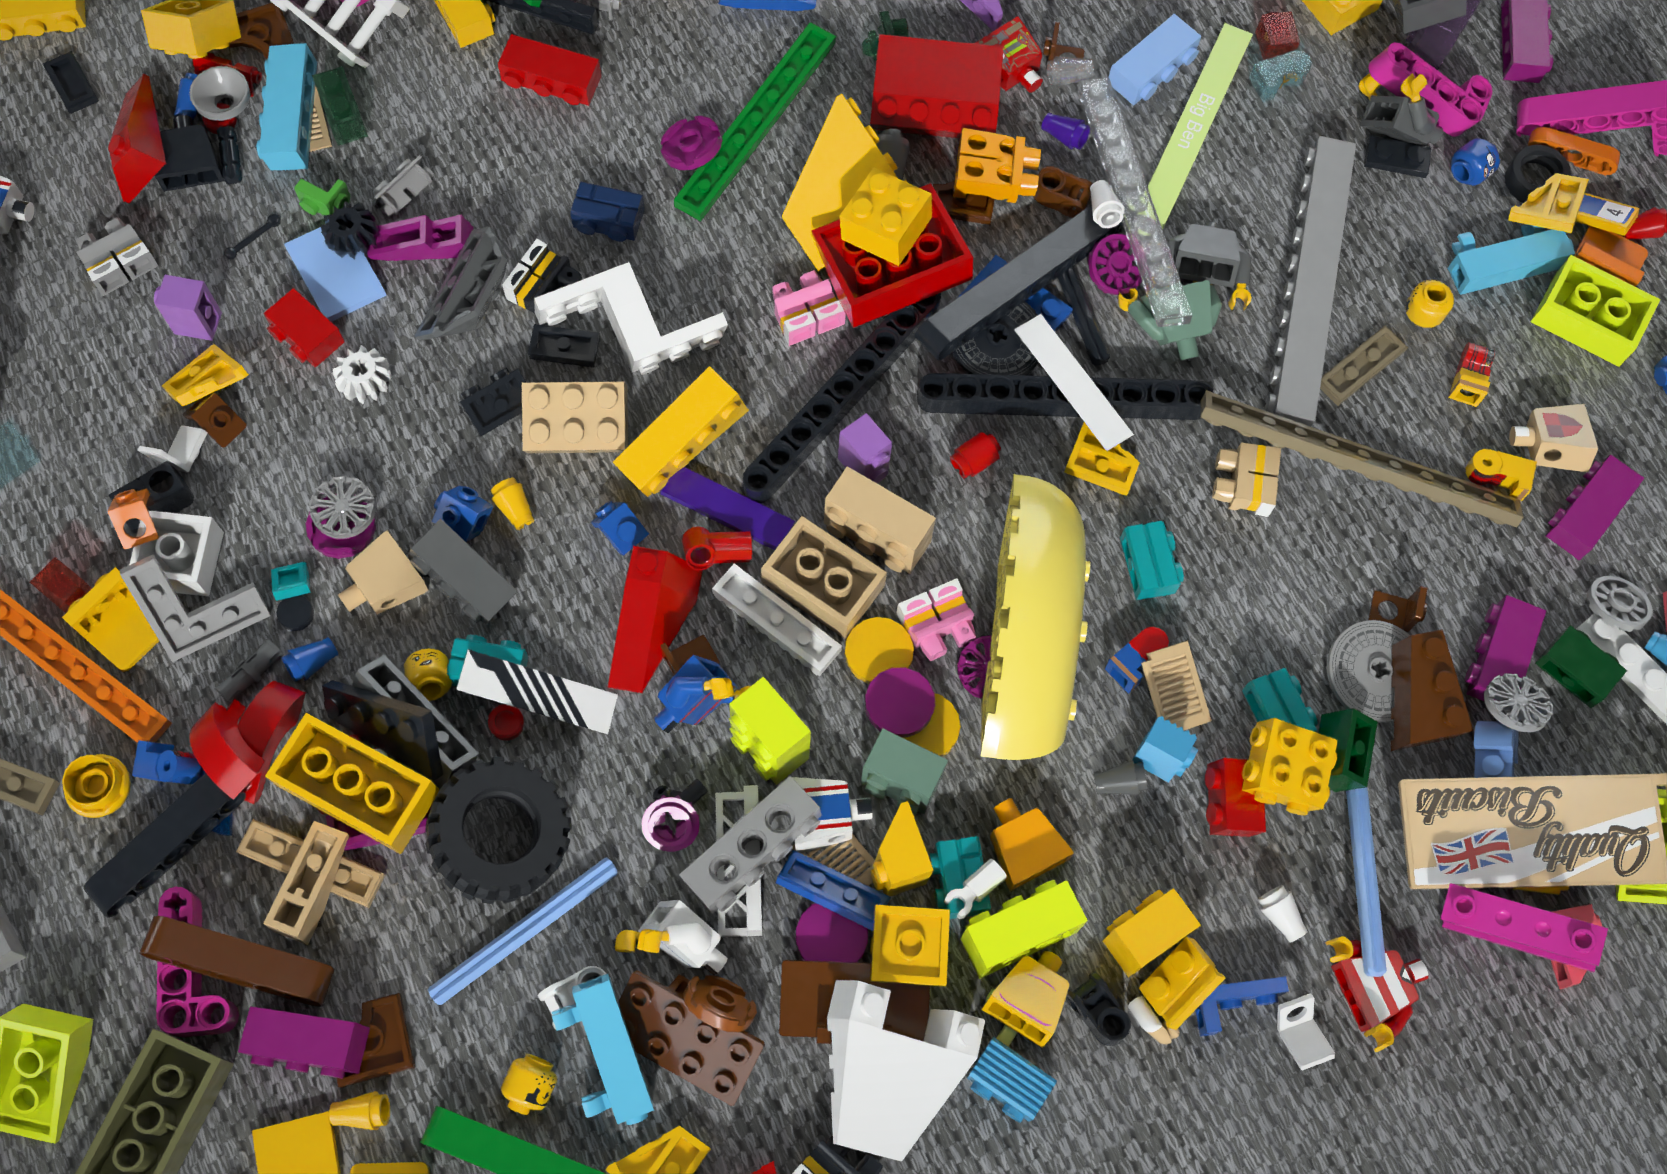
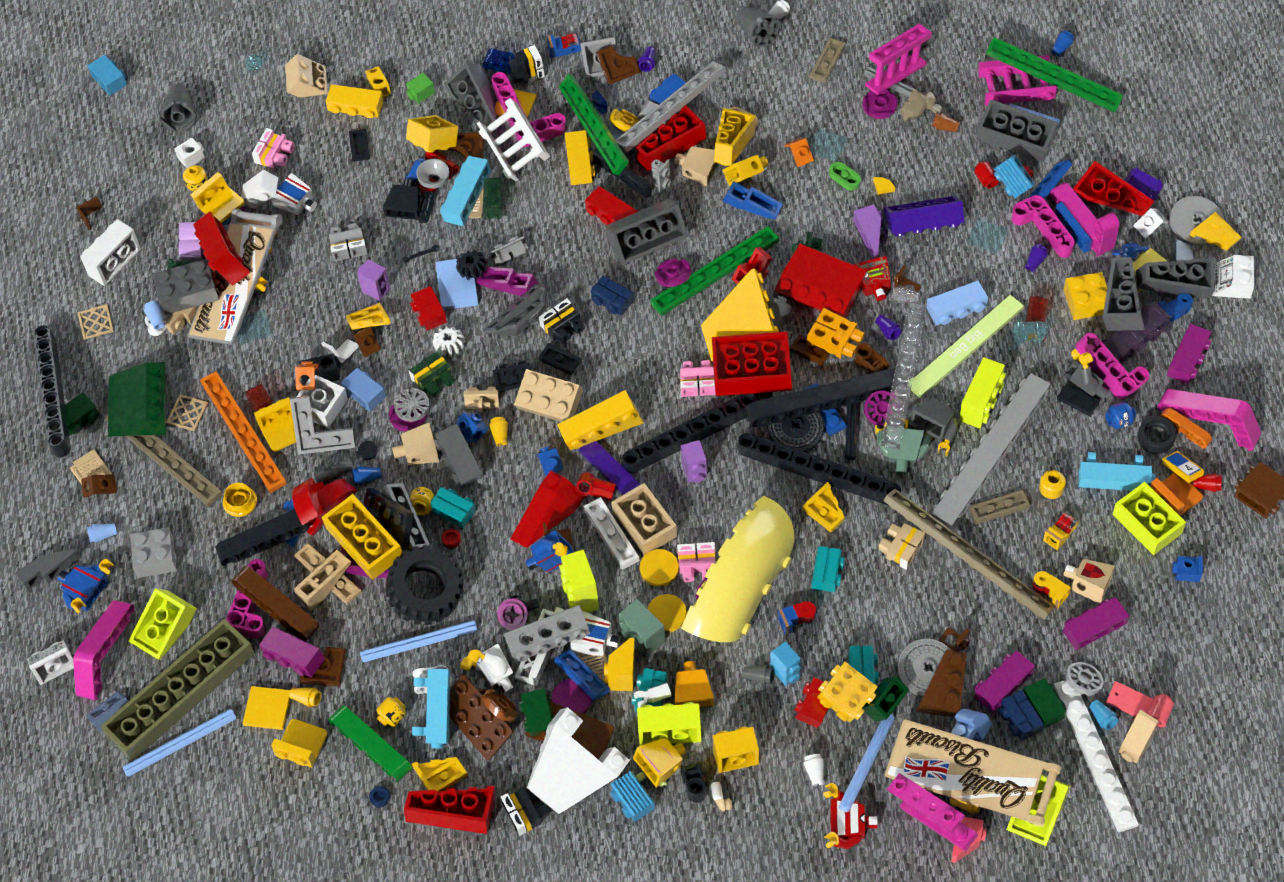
camera: 30 degrees right, 10 degrees down
red wedge [108,74,166,204] -> none
blue leg [132,740,202,784] -> none
teal tile [271,562,311,601] -> none
bright green bracket [294,179,351,216] -> none
white sticker [456,649,618,734] -> none
white bracket [534,262,728,375] -> none
tan brick [824,466,936,574] -> none
yellow brick [839,167,932,266] -> none
magenta tile [865,667,935,737] -> none
yellow bracket [870,905,950,986] -> none
red brick [950,432,1001,479] -> none
white sticker [1014,314,1134,451] -> none
white cone [1090,180,1124,228] -> none
yellow plate [1139,936,1225,1030] -> none
tan window [1141,641,1212,730] -> none
blue bracket [1195,976,1289,1037] -> none
white bracket [1277,993,1335,1070] -> none
light grey wheel [1484,673,1553,732] -> none
yellow wing [1508,173,1589,233] -> none
none -> medium blue brick [341,368,386,412]
none -> clear green hips [409,351,455,397]
none -> tan hips [464,387,499,413]
none -> dark green brick [519,688,554,737]
none -> dark grey brick [605,198,688,265]
none -> red brick [732,247,772,285]
none -> neon yellow brick [959,357,1006,429]
none -> dark blue brick [999,690,1044,741]

